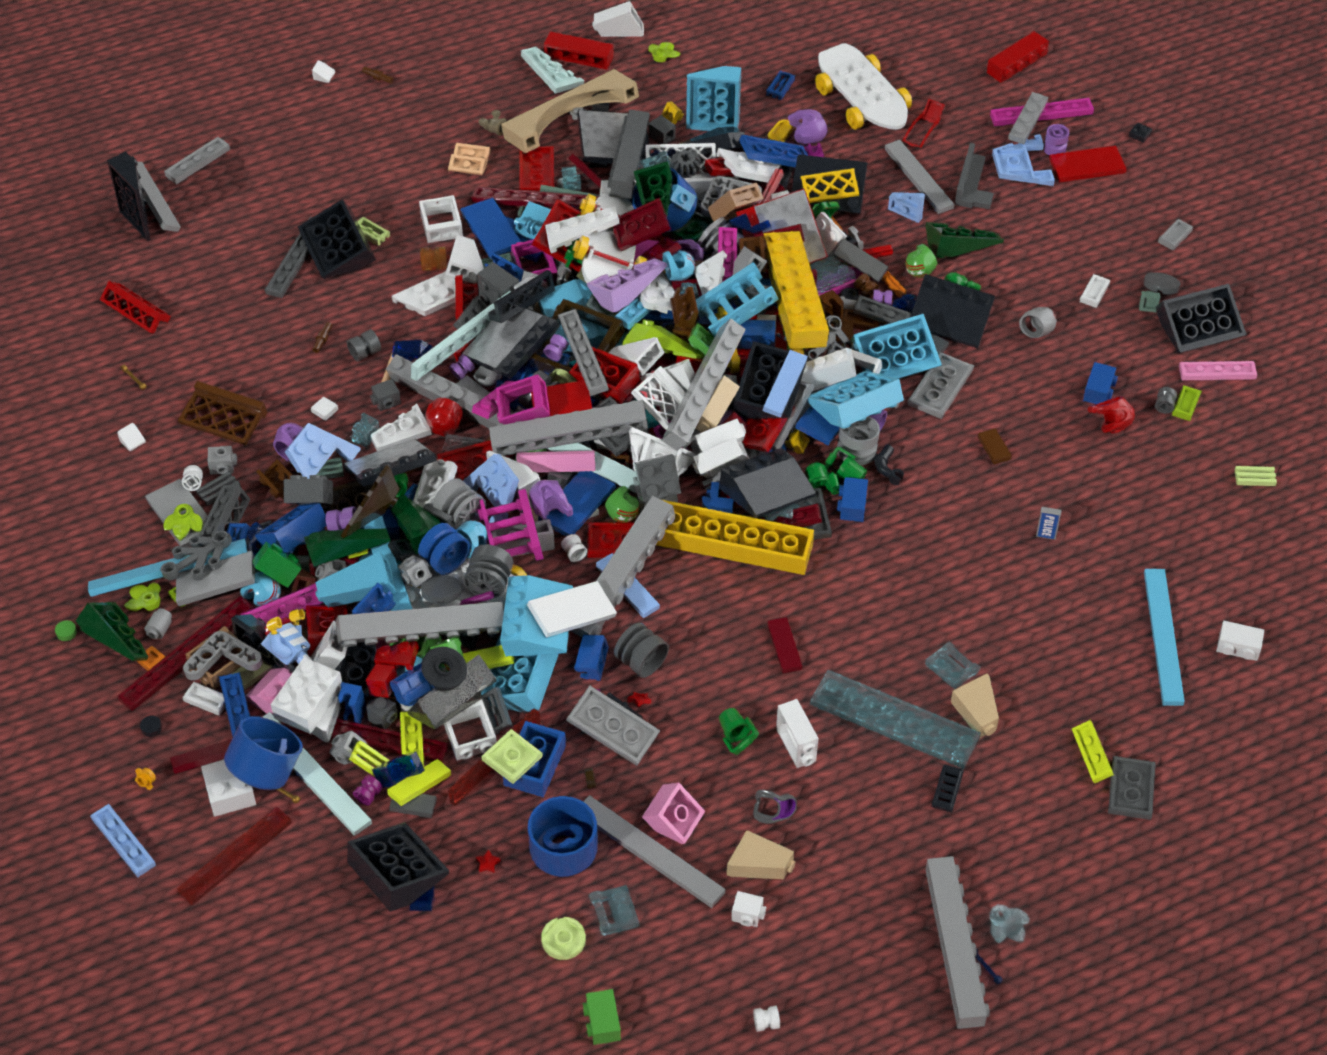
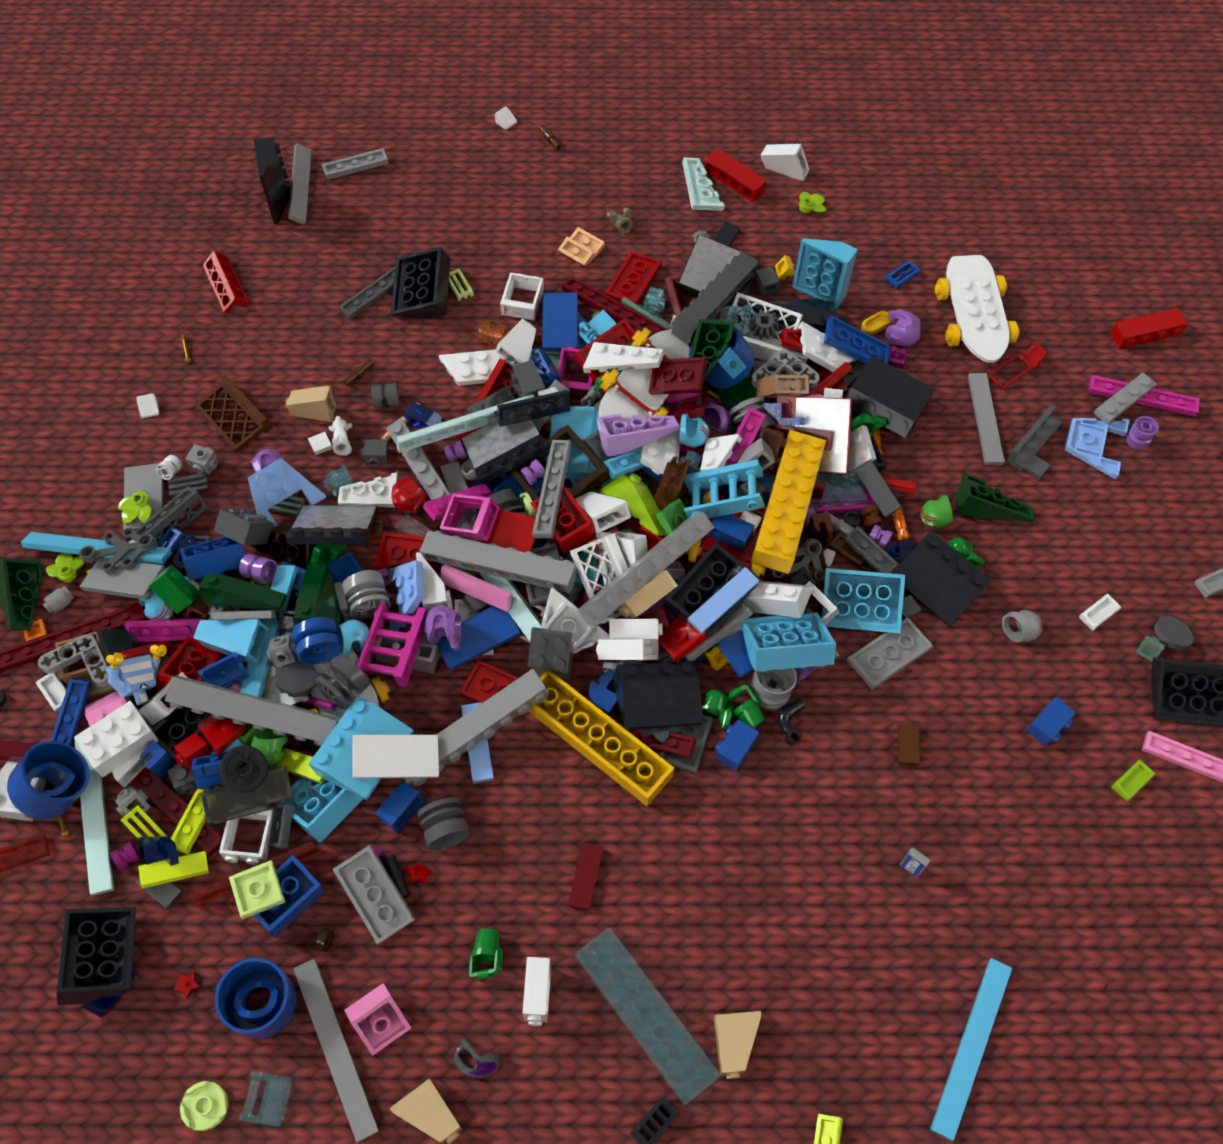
camera: 25 degrees right, 10 degrees up
reddish brown bracket [256,459,293,500] -> none
dark brown wedge [341,465,399,538] -> none
white wing [413,459,458,508] -> none
tan arch [501,69,639,153] -> none
white wheel [561,534,587,562] -> none
bright green helmet [605,486,640,523] -> none
yellow window [800,168,859,203] -> none
light grey tile [848,226,864,250] -> none
light blue wing [888,192,925,223] -> none
clear light blue plate [925,642,981,689] -> none
red tile [1049,145,1127,183] -> none
red helmet [1087,396,1135,434] -> none
dark grey wheel [1155,387,1177,414] -> none
white brick [1216,621,1264,661] -> none
yellowish green tile [1235,466,1277,486] -> none
none -> light grey tile [211,611,277,620]
none -> tan slope [286,386,336,422]
none -> white animal [329,416,352,456]

